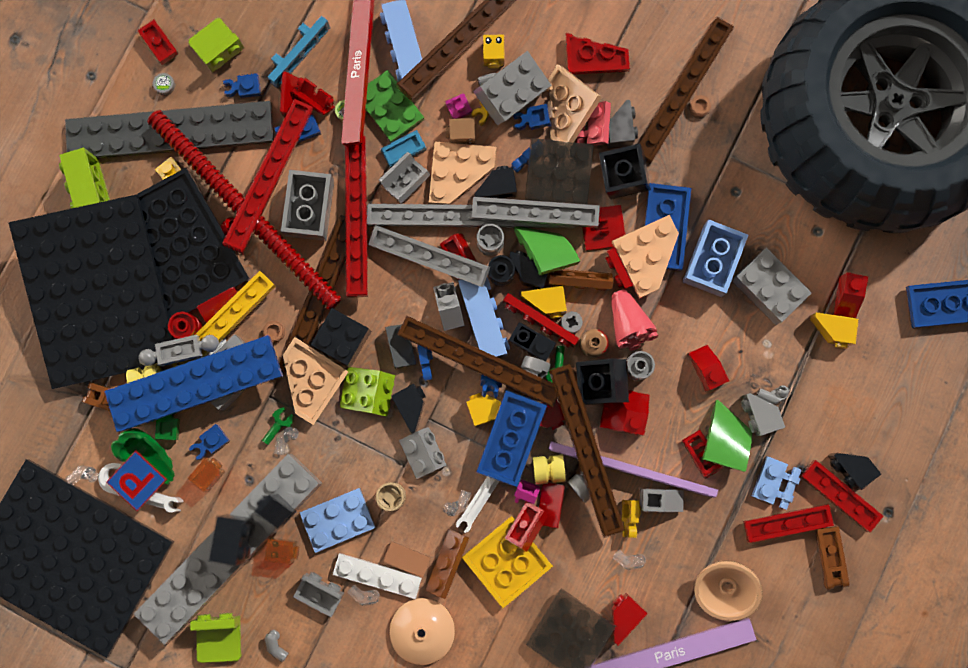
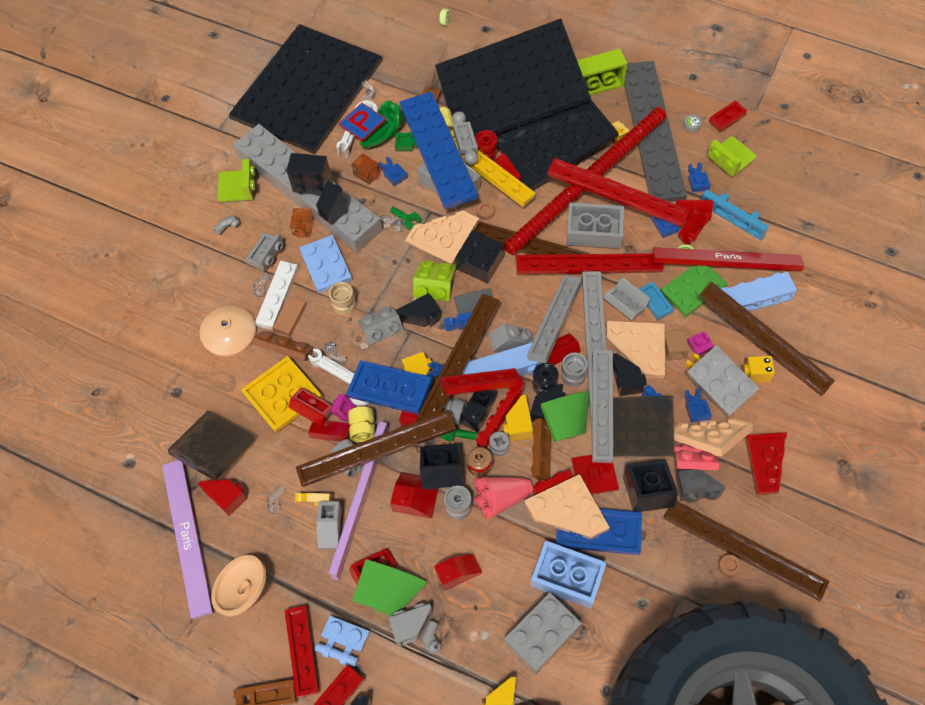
camera: 90 degrees right, 20 degrees down
none -> red plate [440,368,522,395]

